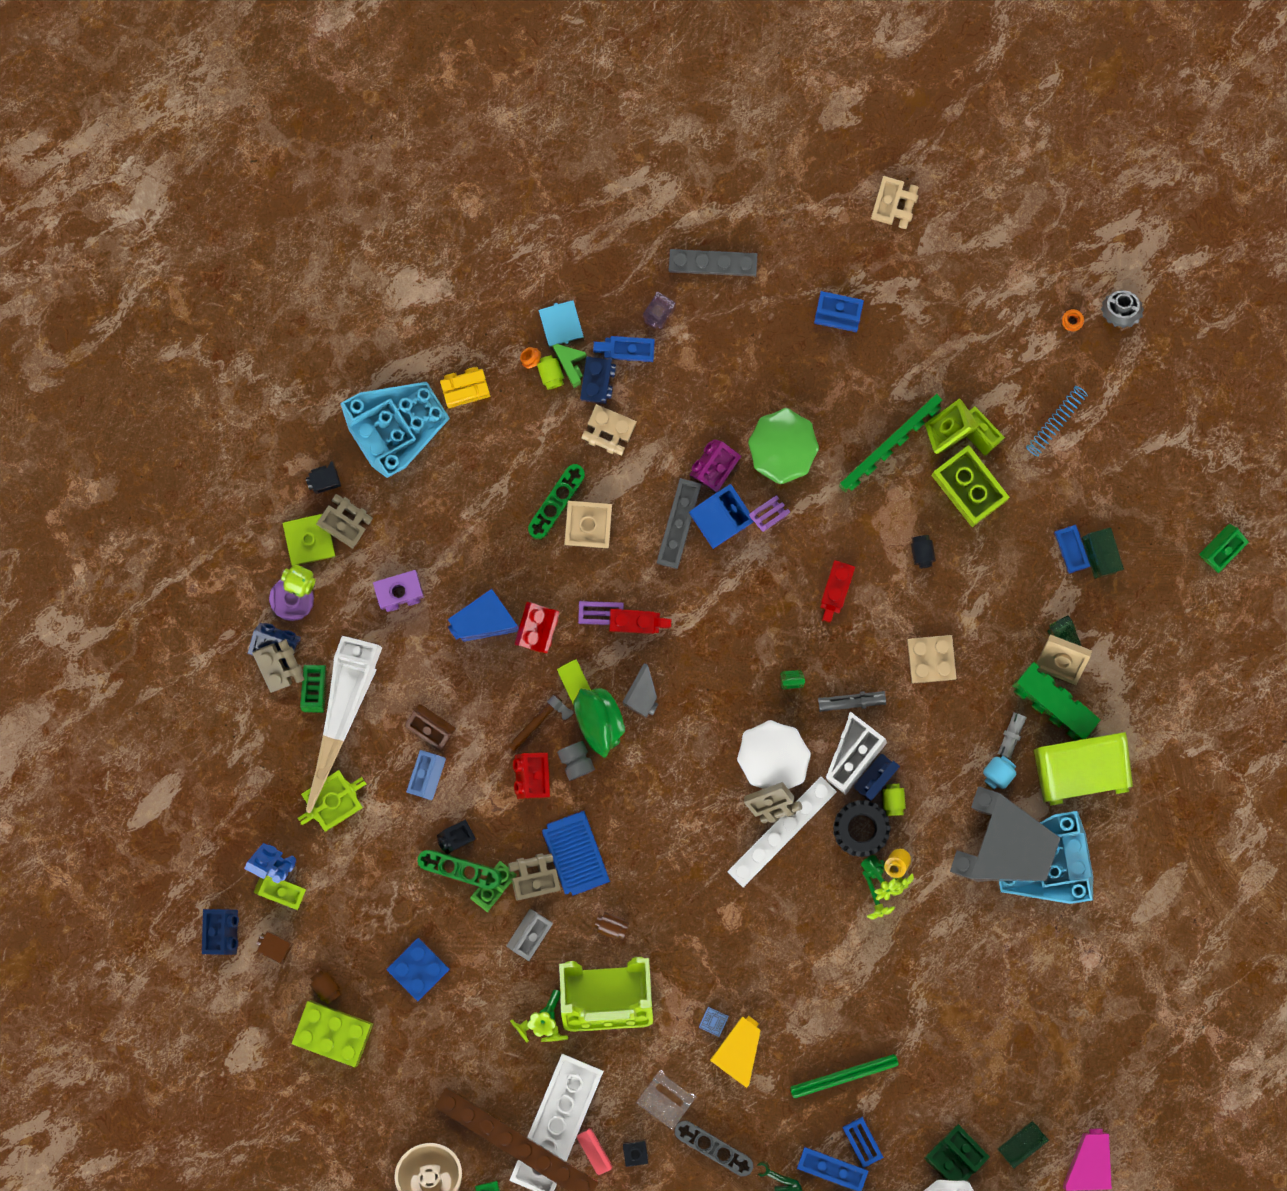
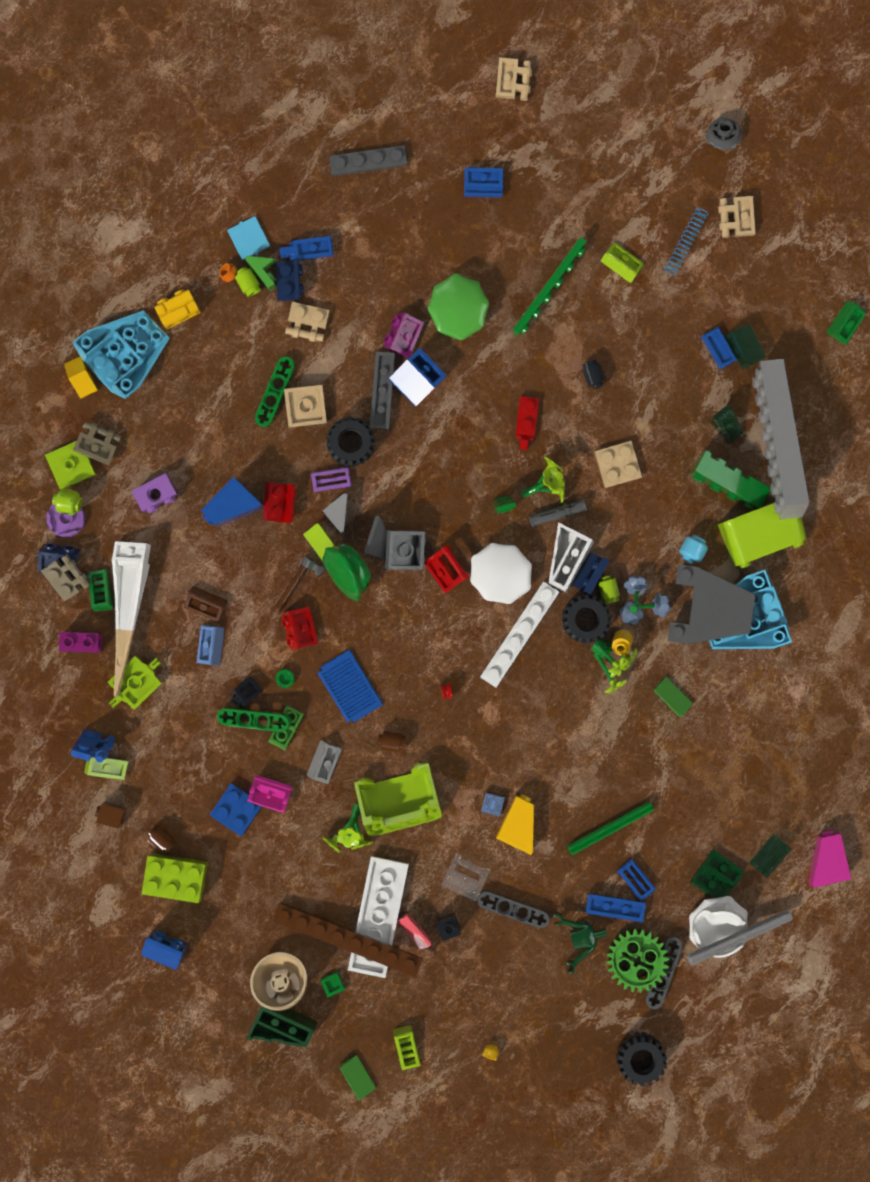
camera: 25 degrees left, 5 degrees up
dark blue bracket [202,909,239,955] -> none
black window [306,460,342,494] -> none
dark tan plate [508,853,561,901] -> none
dark grey wheel [557,741,595,781] -> none
red hinge [609,609,672,634] -> none
window [643,291,676,329] -> none
dark tan plate [744,782,802,824] -> none
medium lavender tile [749,495,790,532] -> none
lime slope [925,399,980,454] -> none
lime brick [931,445,1010,527] -> none
light grey pin [997,712,1027,759] -> none
tan plate [1036,635,1092,685] -> none
orange plate [1062,309,1084,332] -> none
none -> magenta hinge [59,632,103,653]
none -> yellow slope [64,357,98,399]
none -> blue slope [141,930,188,970]
none -> dark pink hinge [247,775,293,813]
none -> green tile [275,669,295,688]
none -> light grey slope [323,494,348,533]
none -> black tyre [326,417,375,467]
none -> dark grey plate [385,530,427,570]
none -> red plate [424,544,471,593]
none -> red bush [441,682,453,700]
none -> lime plant [521,456,565,502]
none -> sand blue plant [619,576,671,625]
none -> bright green slope [653,677,693,718]
none -> tan plate [718,196,755,238]
none -> light grey brick [752,359,809,519]

